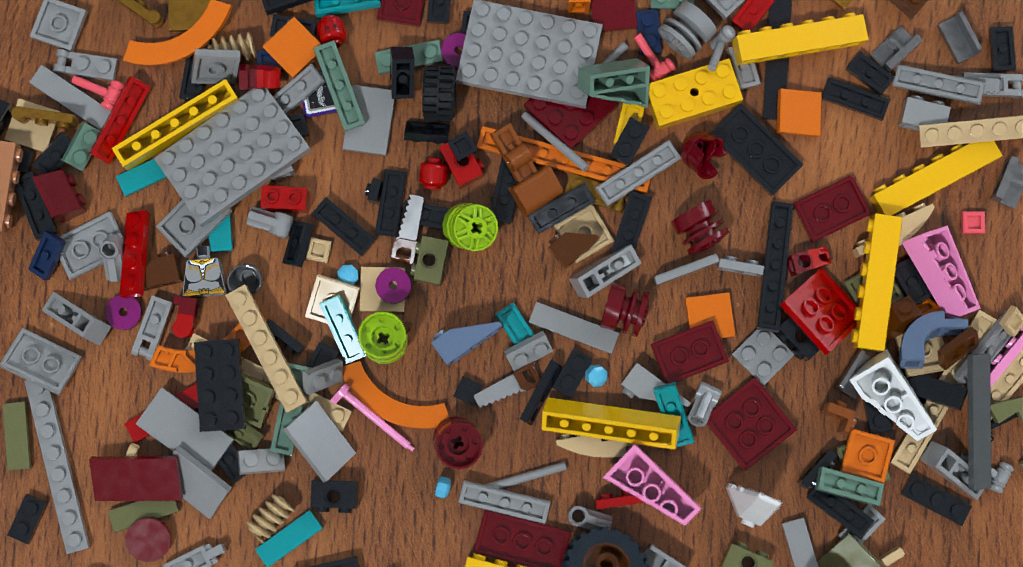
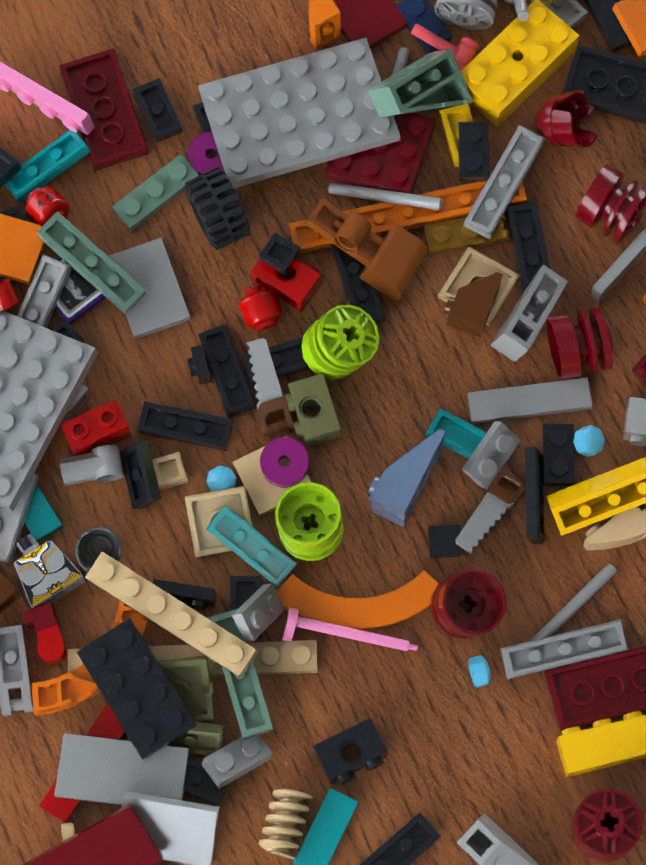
camera: 25 degrees left, 10 degrees down
light grey tile [283,401,356,482] -> none
black brick [390,47,415,99] -> none
black plate [404,120,450,144] -> none
black tile [528,182,596,234] -> none

